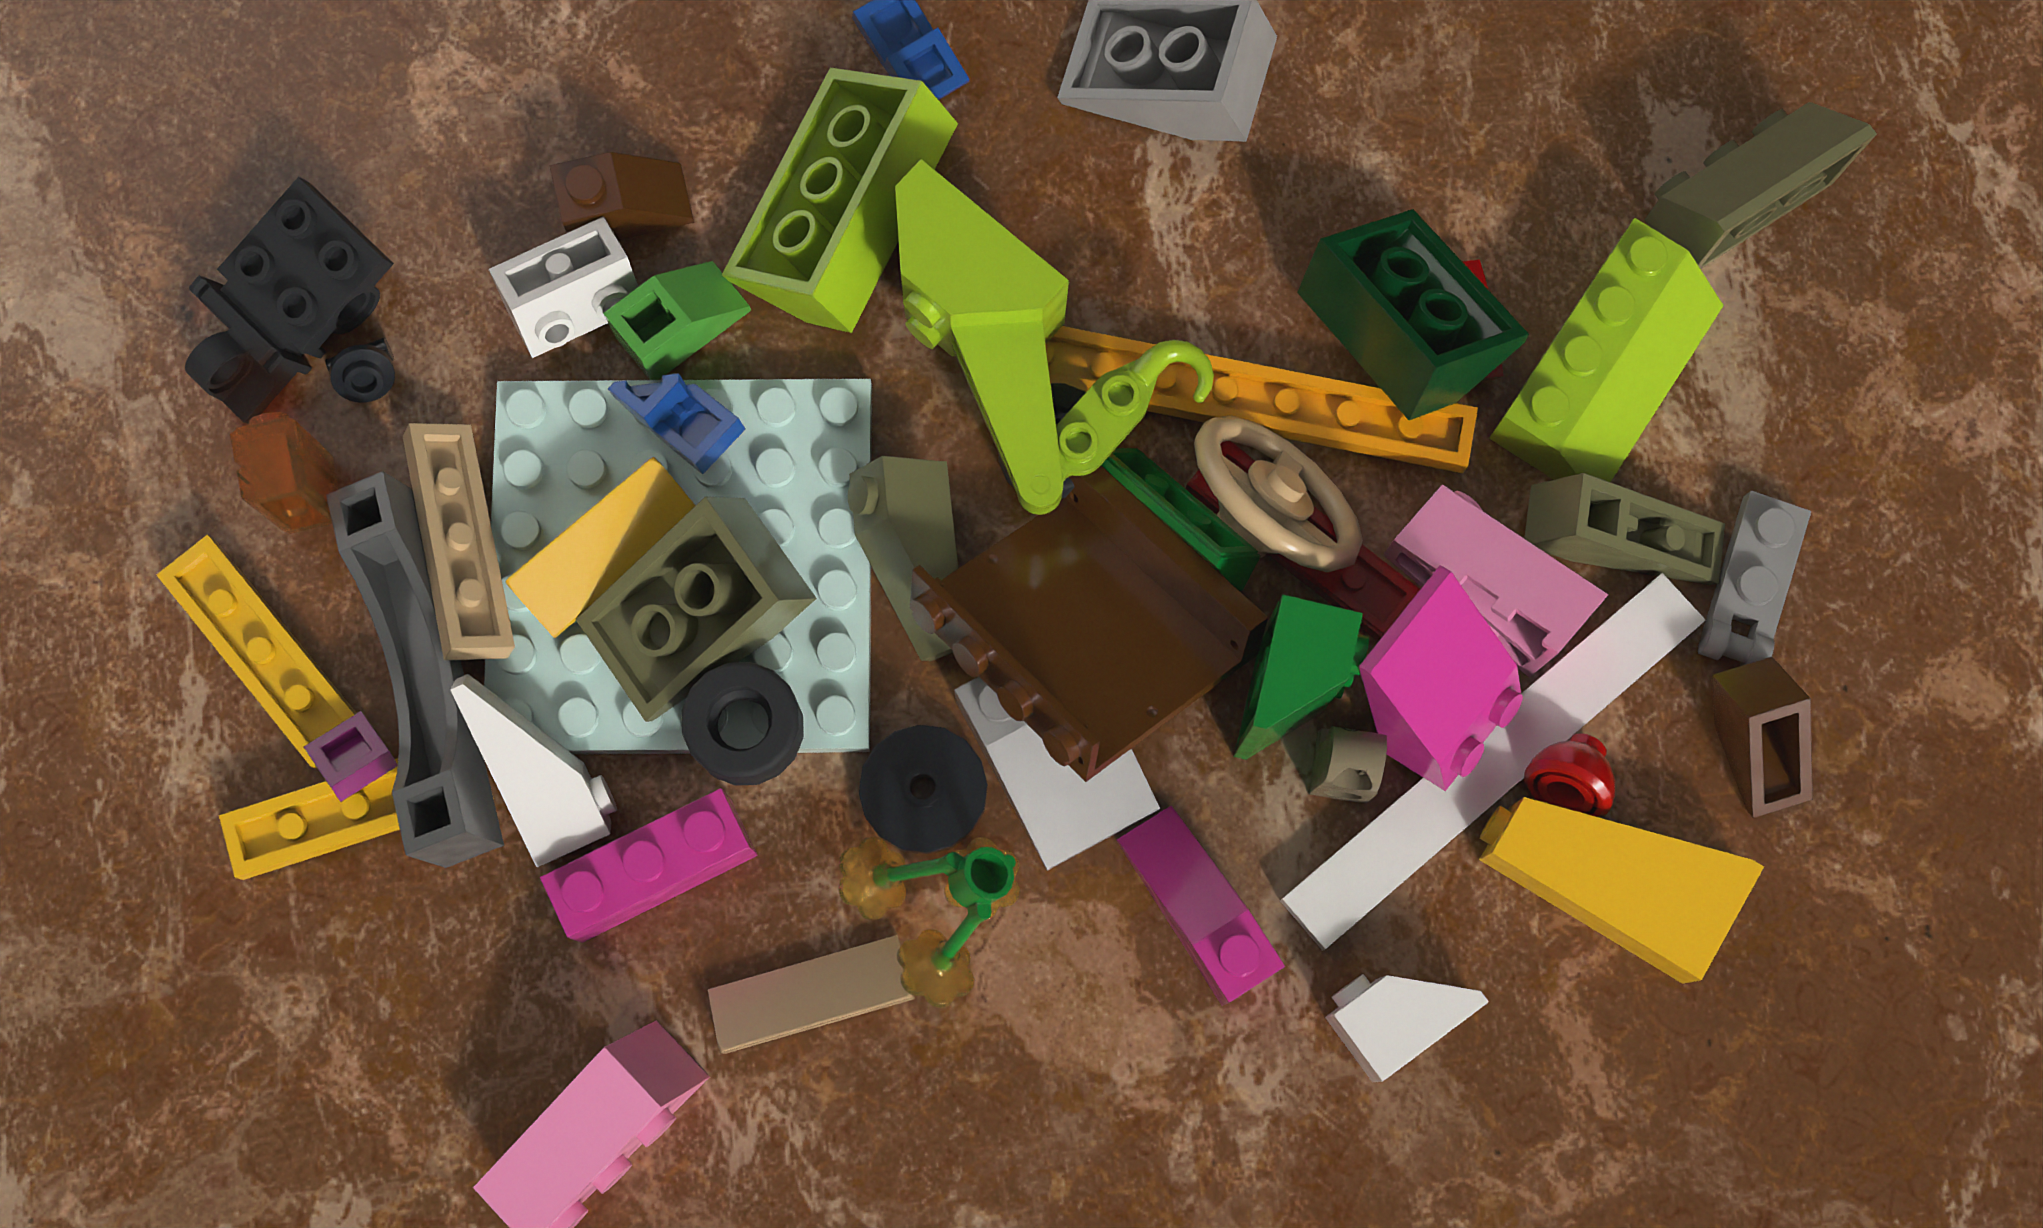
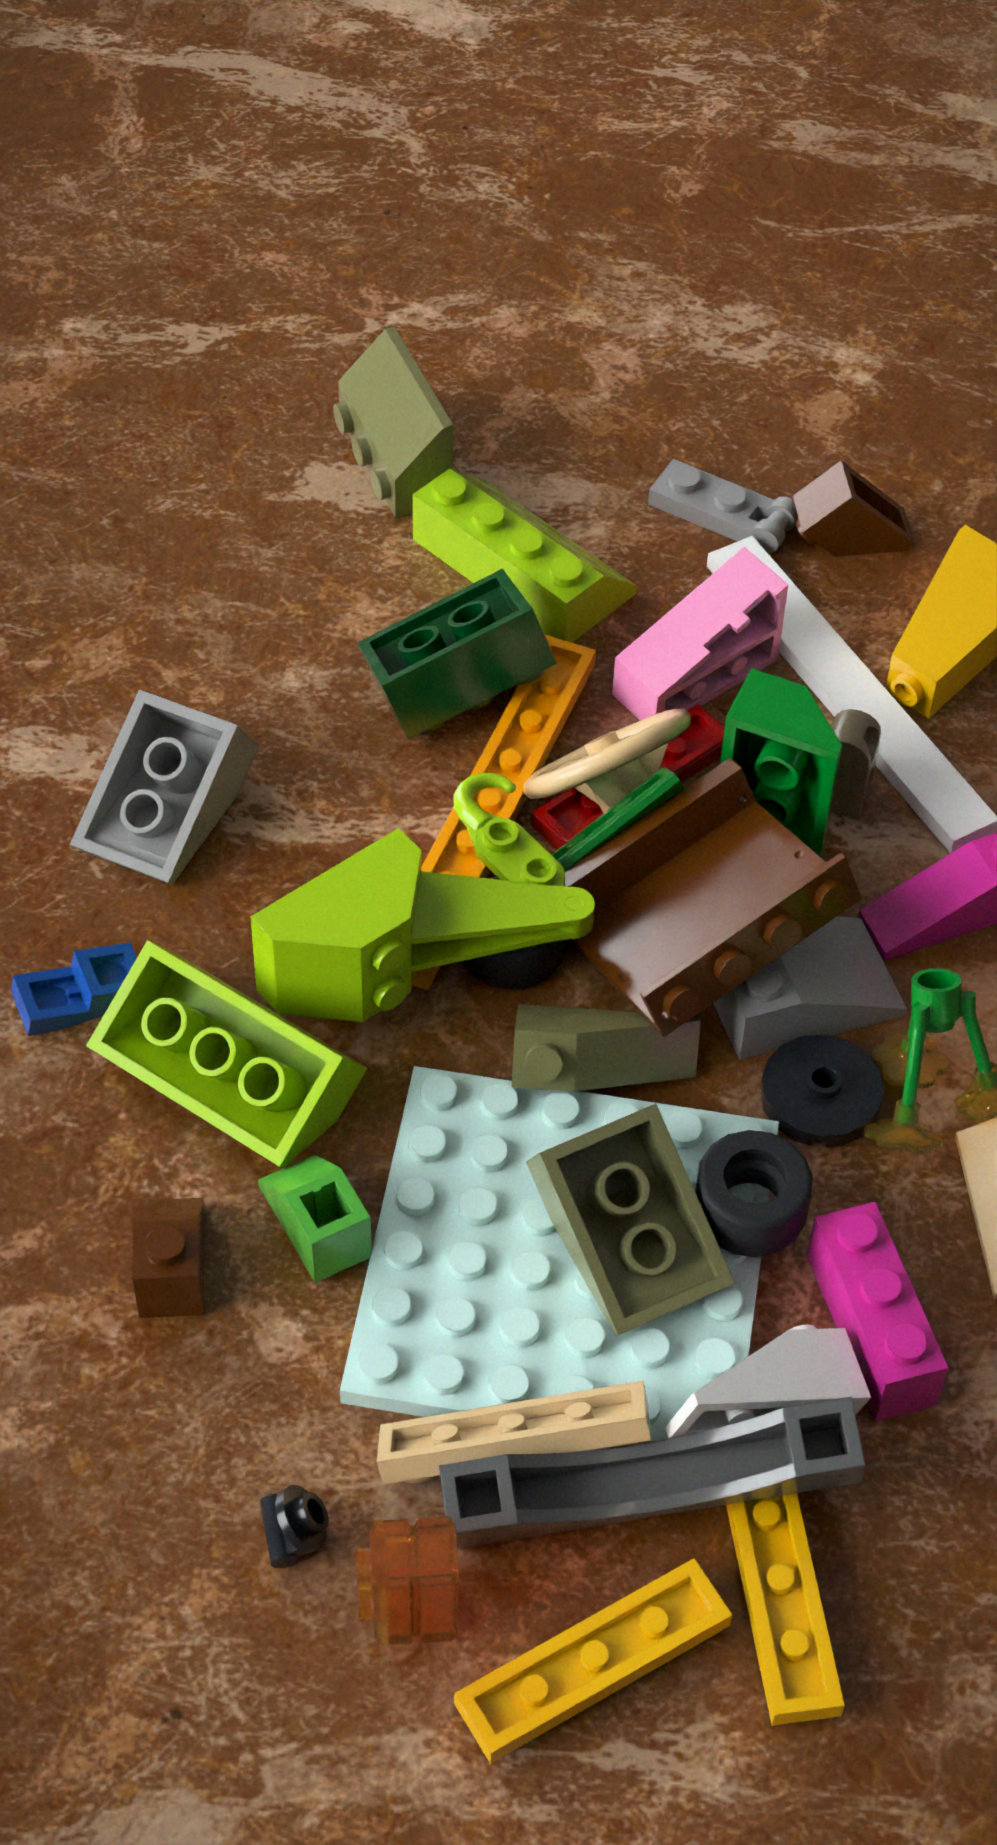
camera: 80 degrees left, 25 degrees down
black plate [185,177,394,424] -> none
magenta plate [304,711,398,802] -> none
white brick [489,217,638,358] -> none
yellow slope [505,457,696,638] -> none
blue slope [608,373,746,474] -> none
dark pink slope [1359,565,1523,792] -> none
olive slope [1524,473,1725,585] -> none
red brick [1524,733,1615,818] -> none

